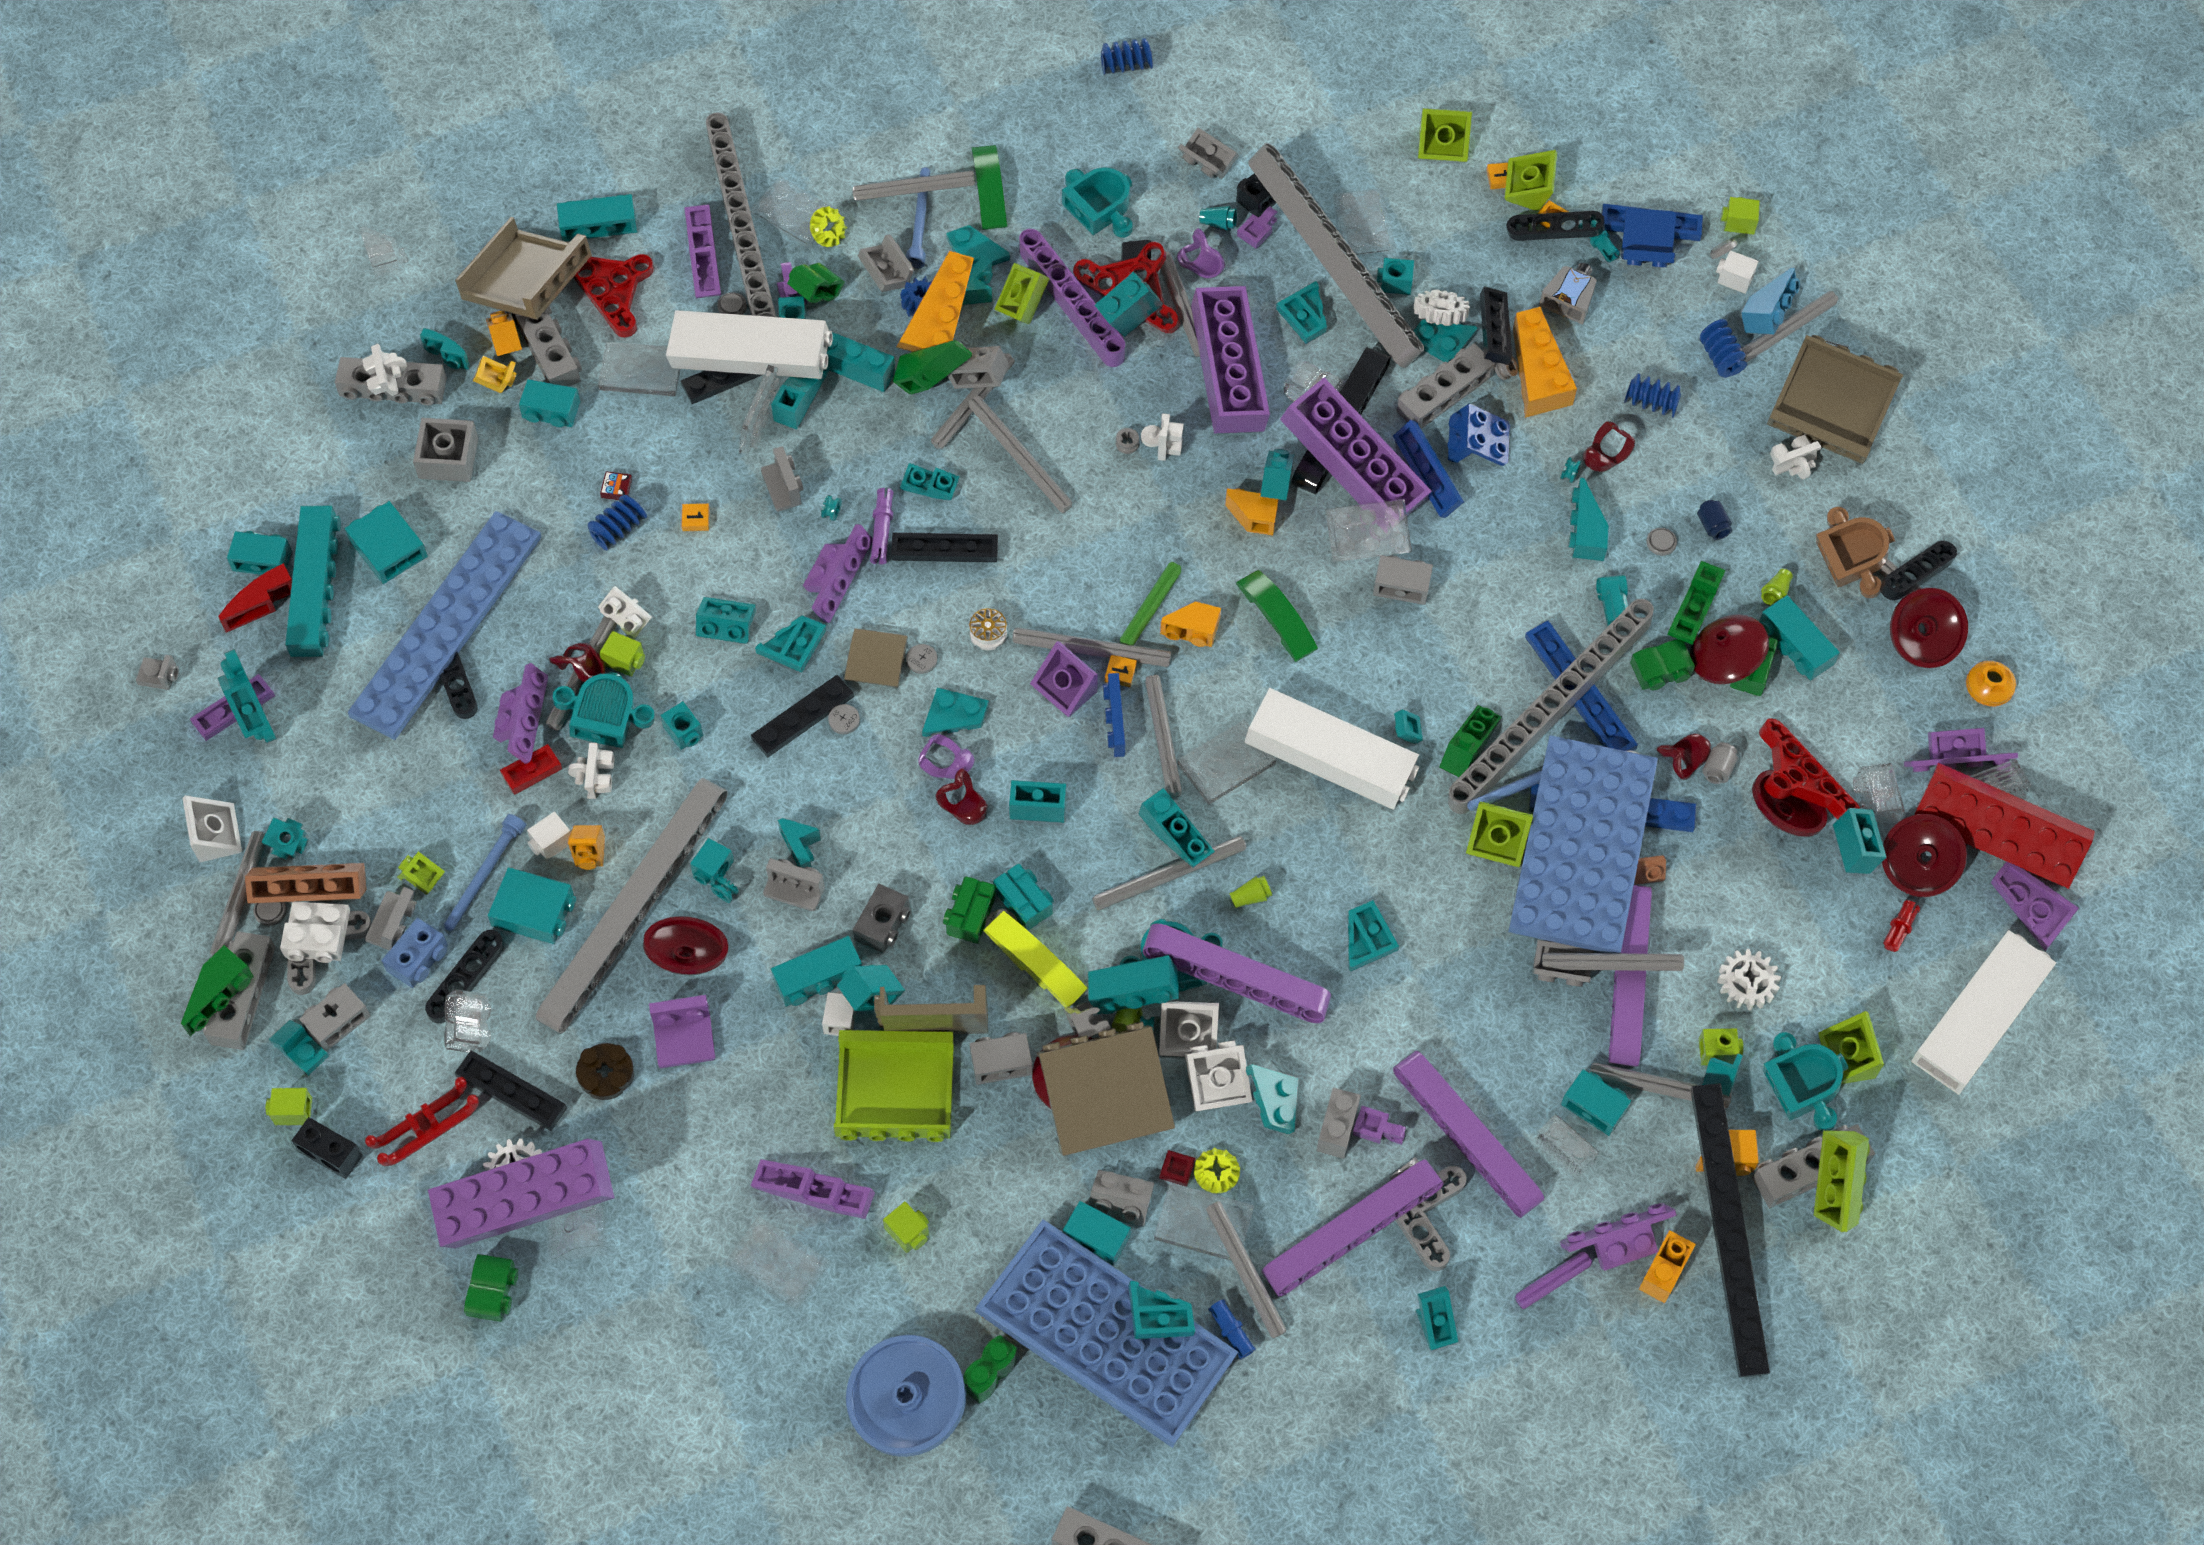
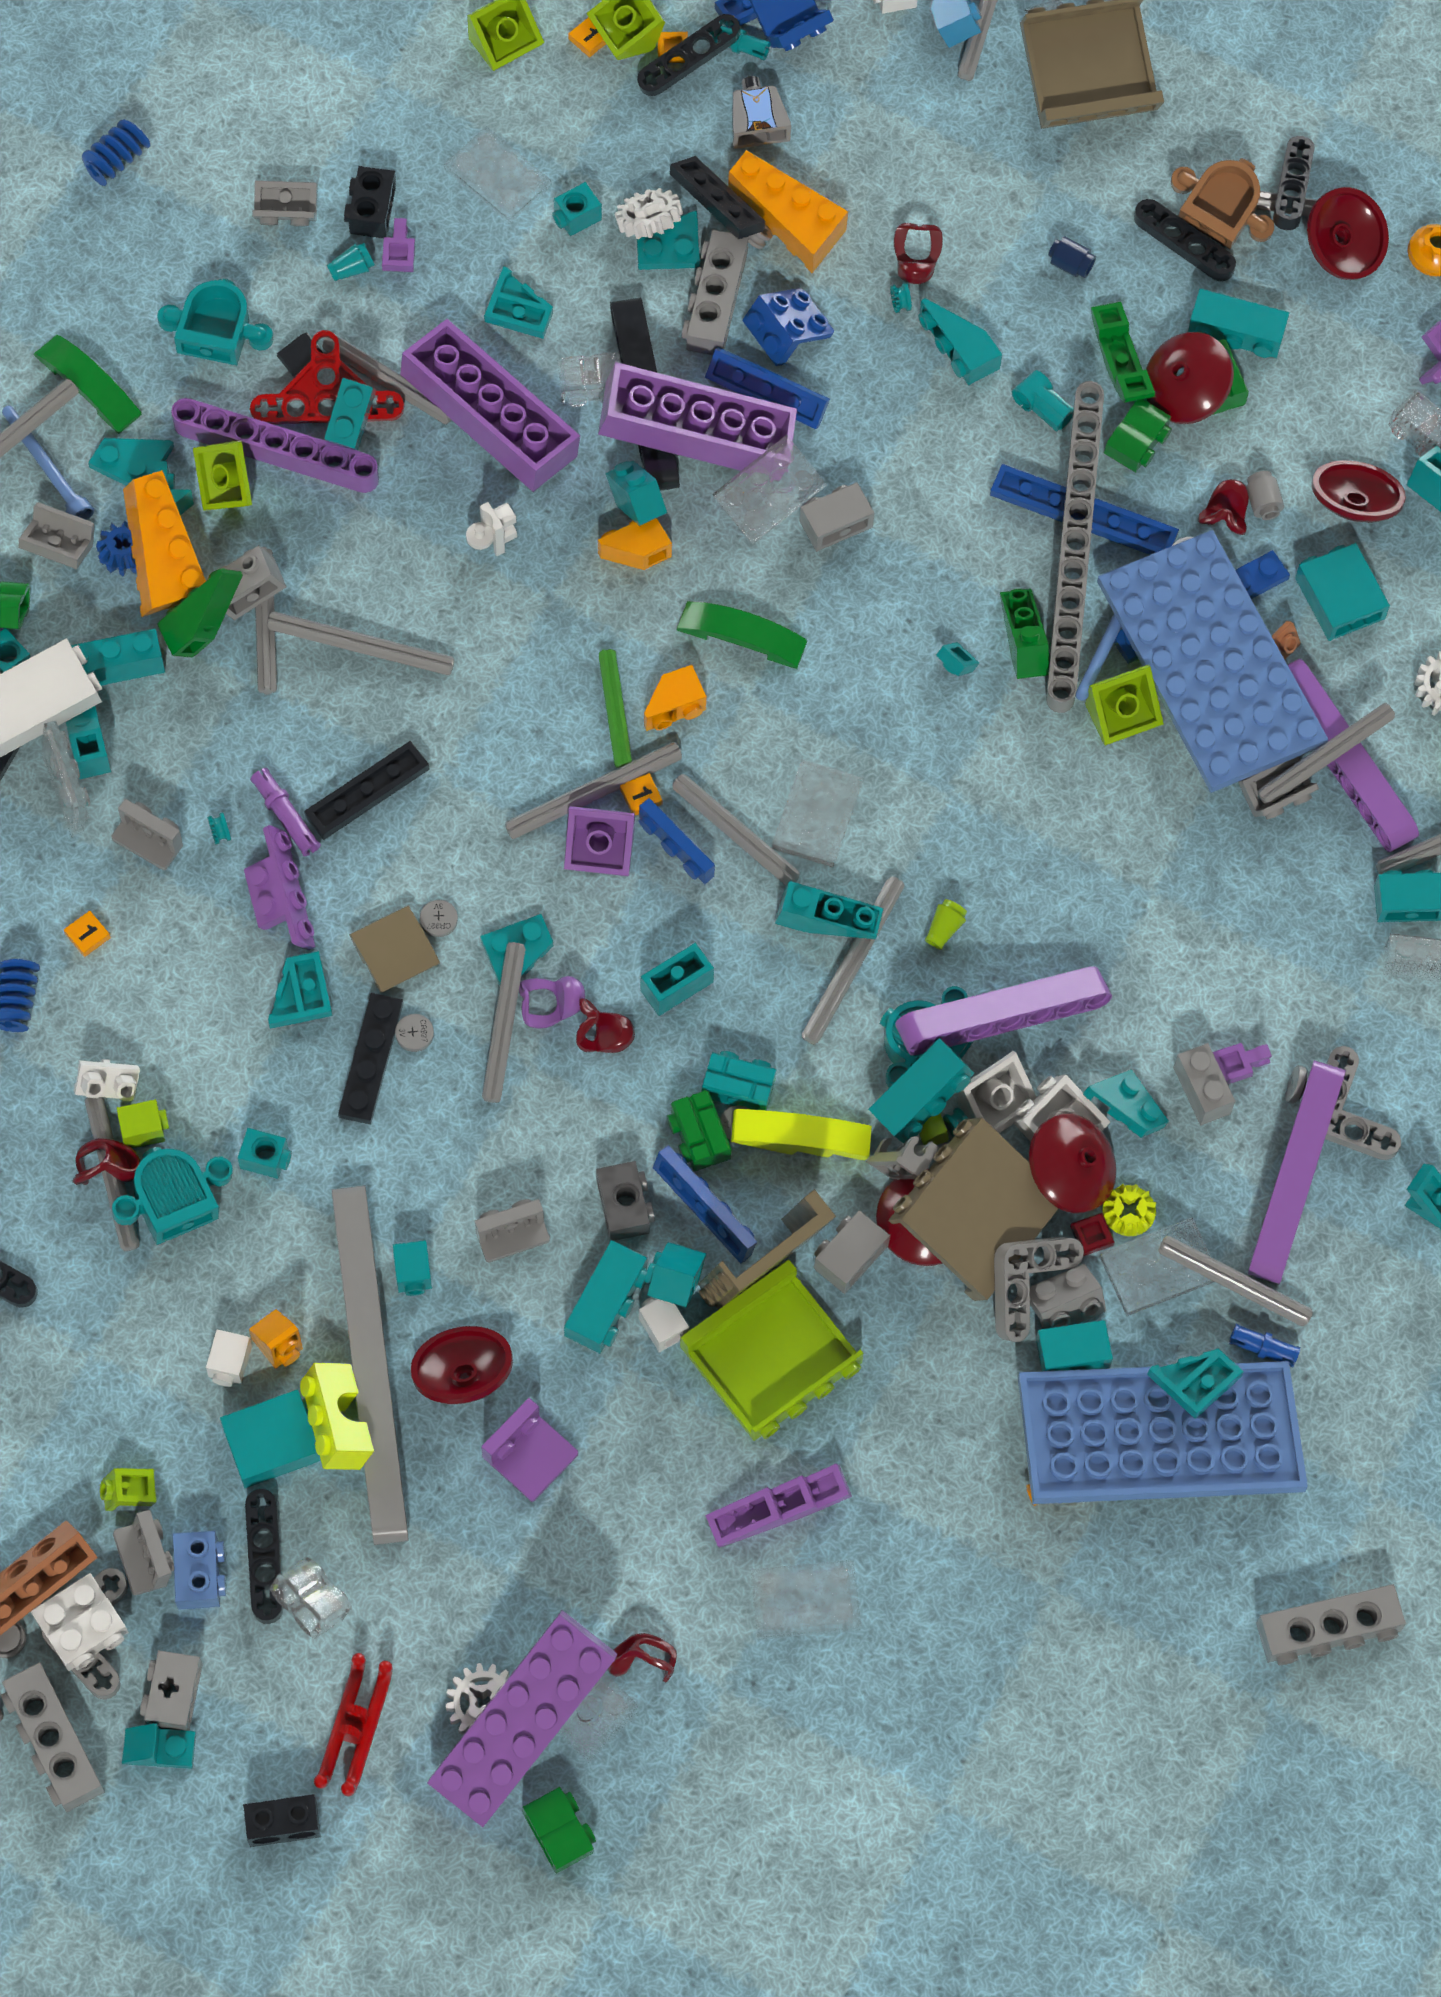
camera: 40 degrees left, 5 degrees up
green slope [181,945,254,1037] -> none
lime brick [265,1088,312,1125] -> none
medium blue piece [444,814,527,931] -> none
black plate [455,1050,567,1131] -> none
medium lavender bracket [493,663,548,764] -> none
red plate [500,744,562,795] -> none
white hips [568,743,615,799] -> none
dark brown plate [576,1043,634,1100] -> none
teal bracket [696,597,756,644] -> none
teal bush [711,876,739,903] -> none
teal slope [777,818,821,868] -> none
medium blue dish [846,1335,966,1457] -> none
lime brick [883,1201,929,1253] -> none
teal slope [899,463,960,500] -> none
green brick [963,1335,1017,1403] -> none
white wheel [969,608,1007,651] -> none
light grey bush [1116,428,1139,454] -> none
medium lavender piece [1177,228,1225,278] -> none
white brick [1244,688,1420,810] -> none
light grey beam [1248,143,1424,368] -> none
teal wing [1348,900,1399,972] -> none
medium lavender beam [1393,1051,1544,1218] -> none
blue piece [1624,373,1681,418] -> none
light grey piece [1646,528,1677,556] -> none
blue piece [1699,319,1748,378] -> none
red beam [1759,718,1860,819] -> none
lime cone [1761,569,1793,606] -> none
white hips [1770,434,1821,479] -> none
none -> neon yellow arch [300,1363,374,1470]
none -> light grey axle [482,942,526,1103]
none -> dark red piece [608,1633,677,1682]
none -> blue plate [653,1145,757,1264]
none -> light grey beam [994,1237,1084,1342]
none -> dark red dish [1029,1114,1116,1213]
none -> black beam [1134,199,1236,281]
none -> teal brick [1295,543,1390,641]

